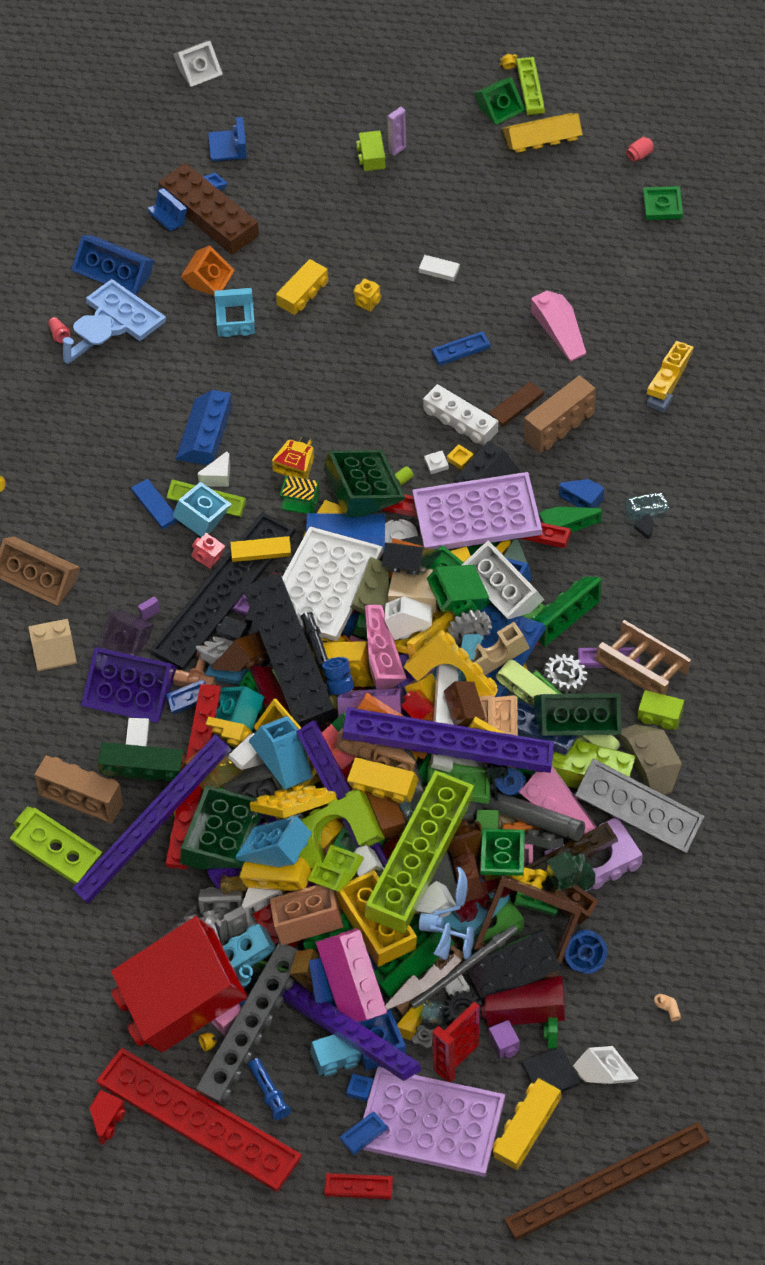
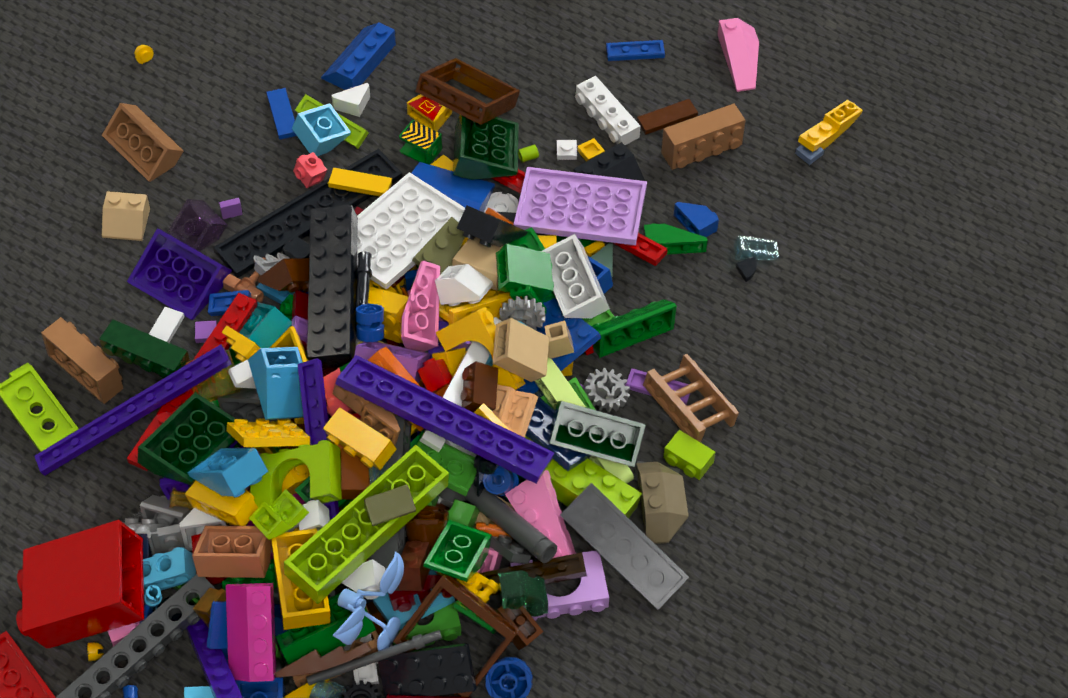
camera: 15 degrees right, 0 degrees up
none -> medium lavender tile [195,321,217,343]
none -> medium lavender tile [292,316,308,342]
none -> olive slope [364,485,416,526]
none -> reddish brown window [415,58,520,125]
none -> tan brick [493,318,549,382]

